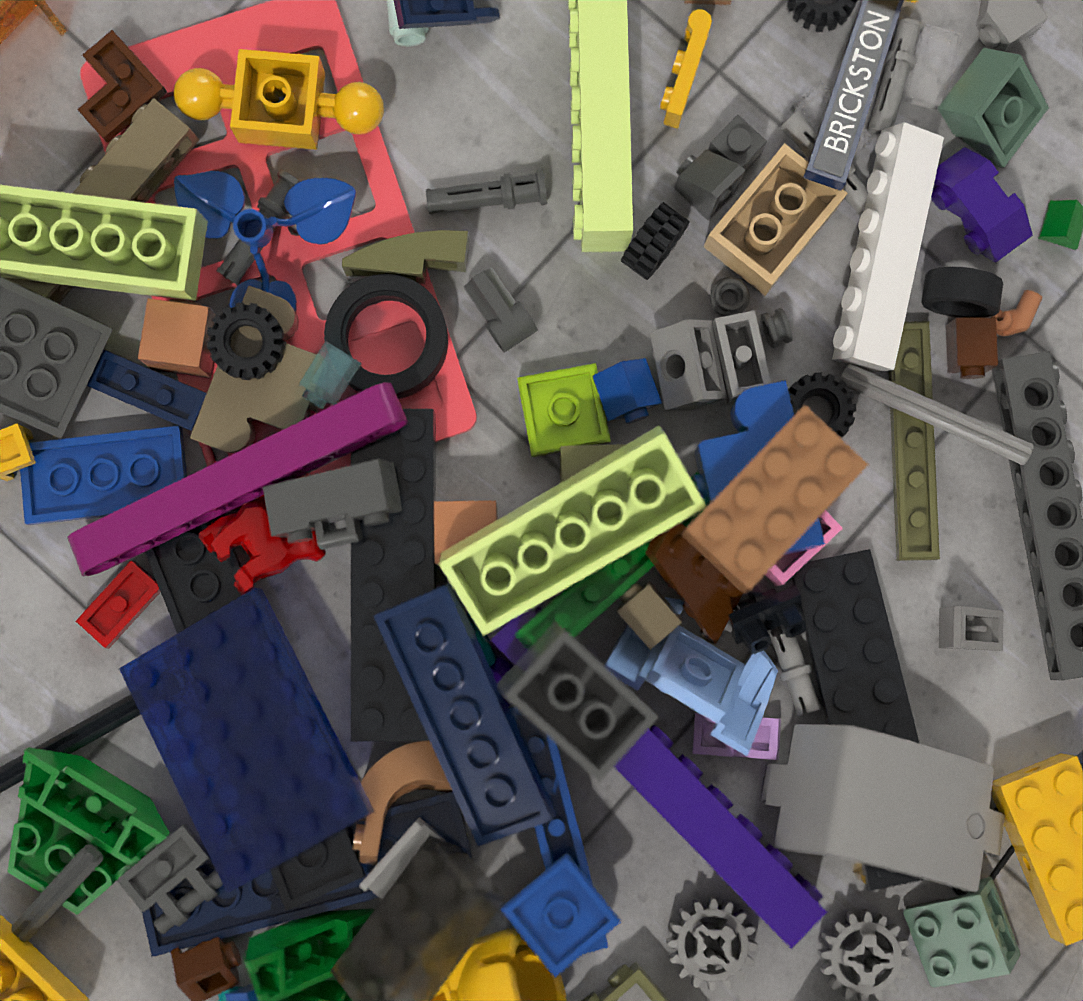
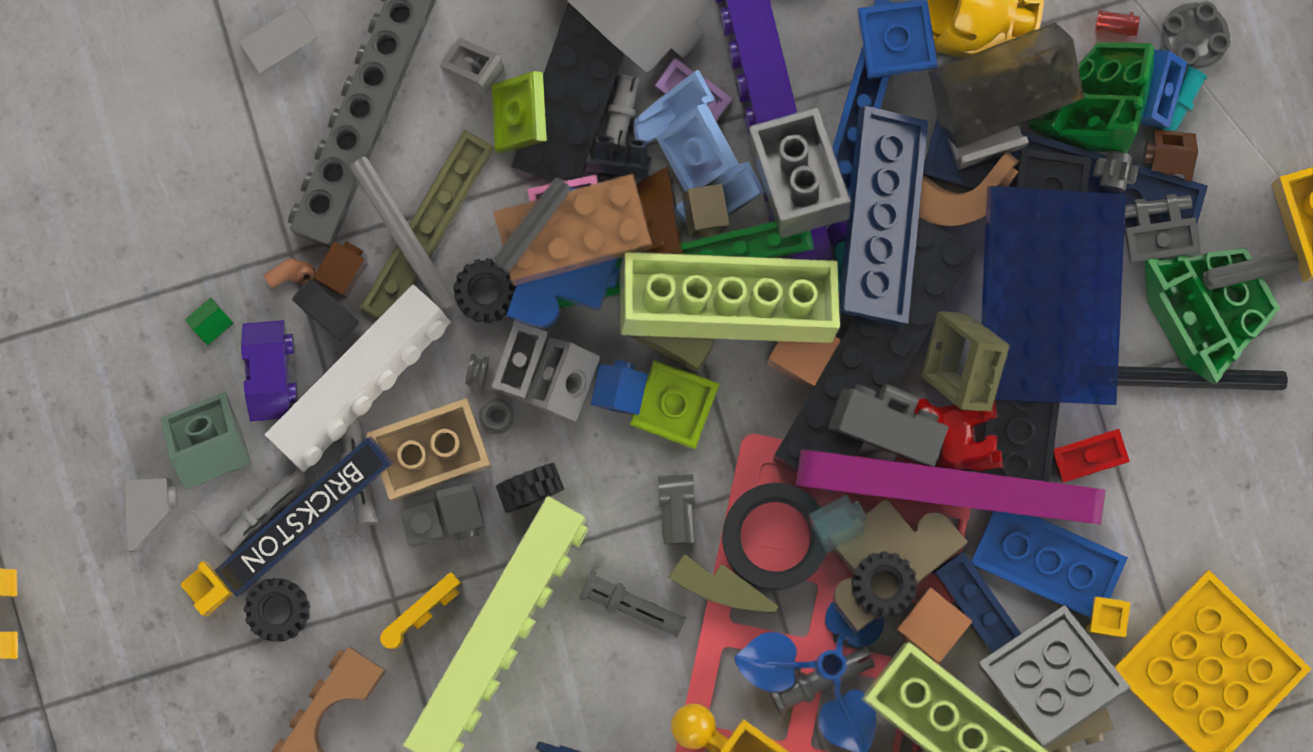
camera: 145 degrees left, 0 degrees up
none -> lime plate [491,71,547,153]
none -> dark grey axle [494,178,571,272]
none -> olive window [921,311,1010,411]
none -> dark grey gear [1093,151,1139,191]

